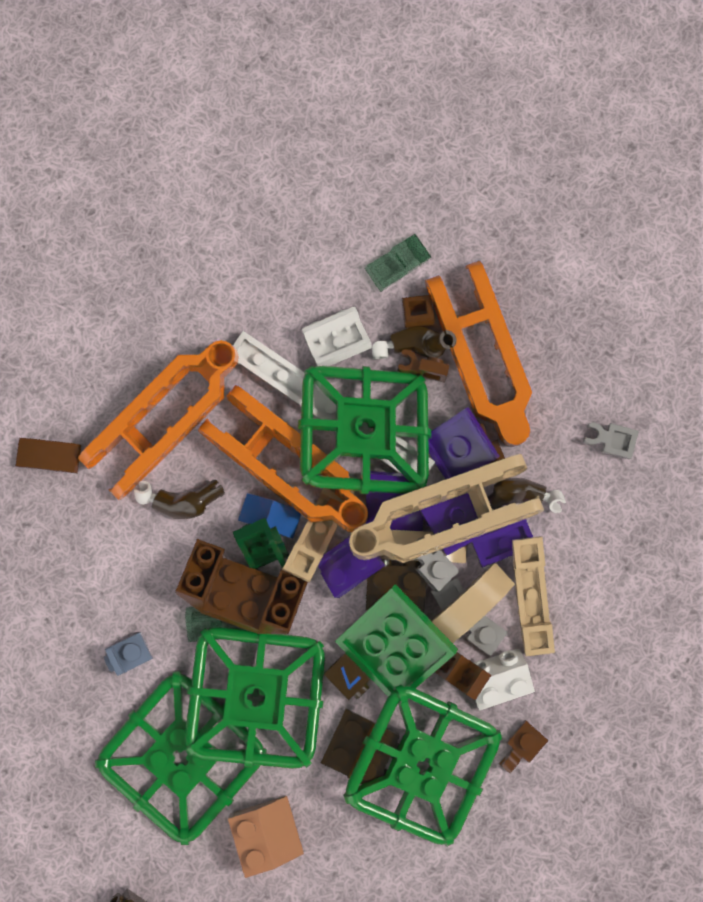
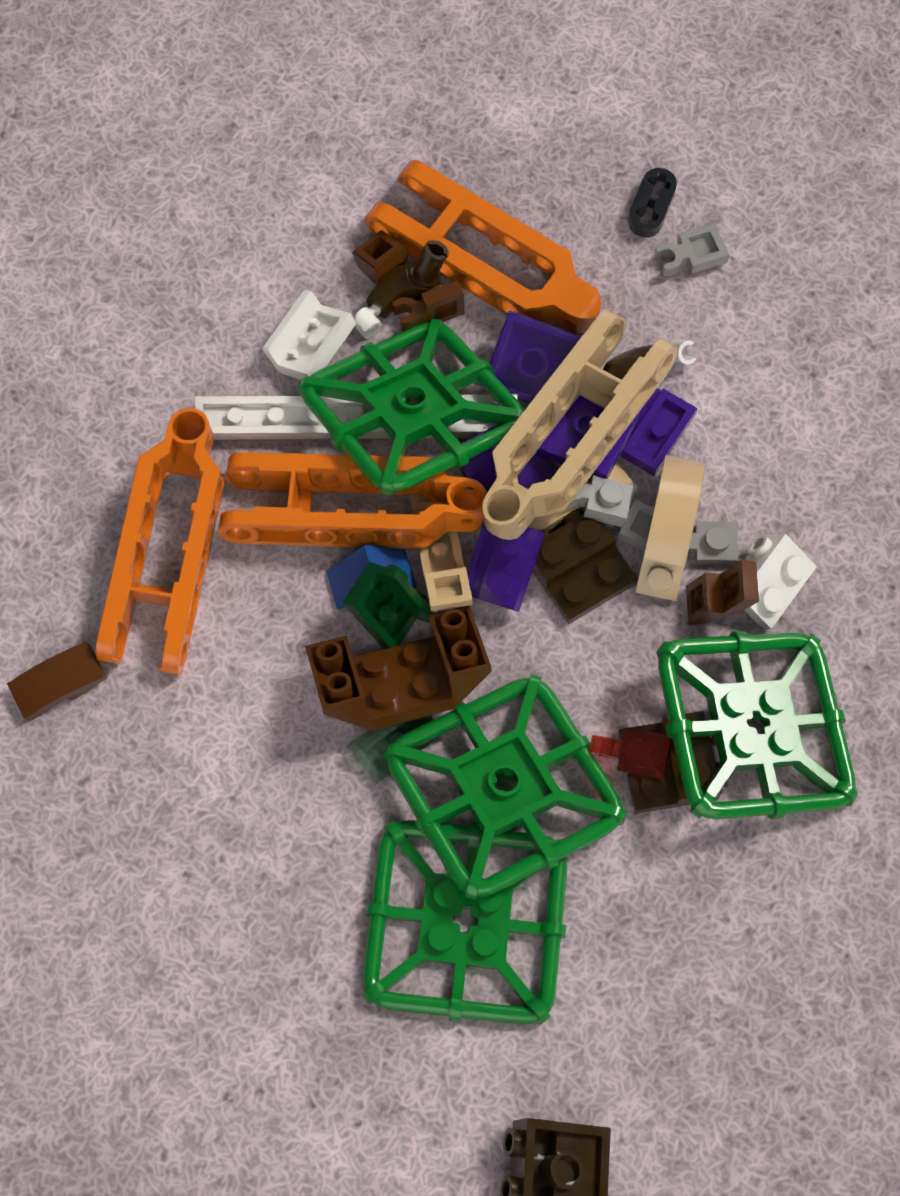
camera: 30 degrees left, 15 degrees down
sand blue bracket [104,632,153,676] -> none
dark brown arm [134,479,225,519] -> none
nougat slope [228,796,304,878] -> none
dark brown brick [324,653,370,701] -> none
green plate [335,584,458,696] -> none
clear green slope [365,234,431,292] -> none
reddish brown plate [499,720,549,773] -> none
tan slope [512,536,555,656] -> none
none -> clear red plate [589,728,671,780]
none -> black beam [628,168,677,238]

